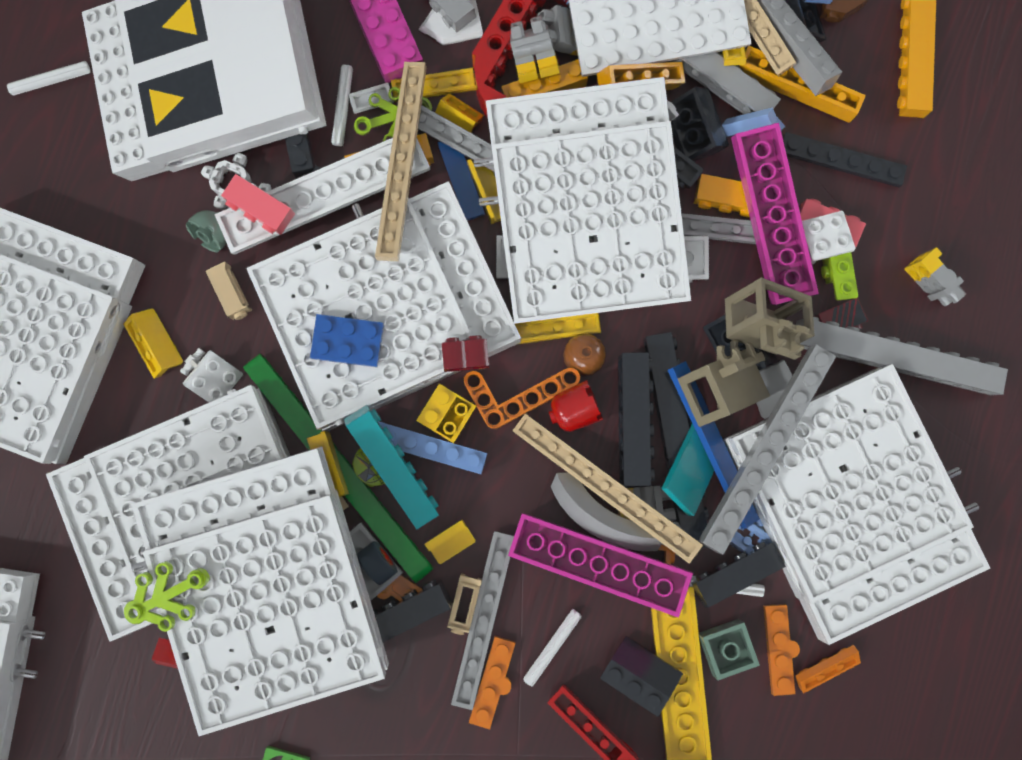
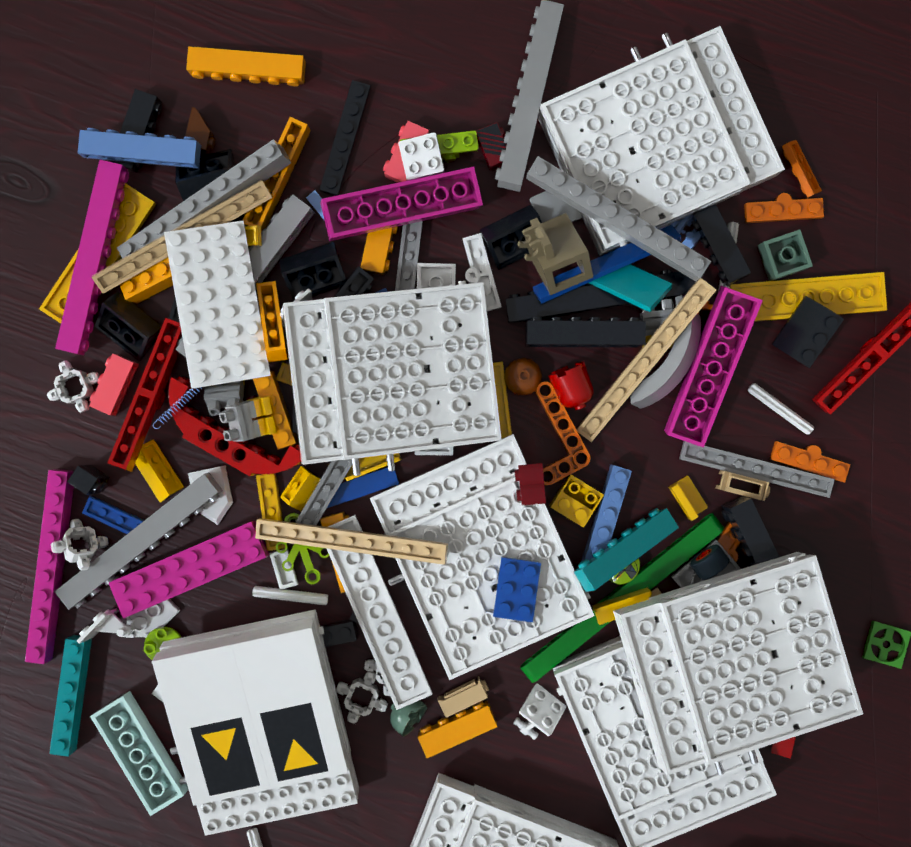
camera: 85 degrees left, 5 degrees up
yellow panel [123,308,183,379] -> none
lime plant [124,561,210,632] -> none
coral brick [221,174,295,235] -> none
light blue piece [722,107,777,137] -> none
dark tan piece [725,278,815,360] -> none
light grey hips [904,247,966,306] -> none
none -> light orange brick [417,701,497,758]
none -> white hinge [462,233,502,312]

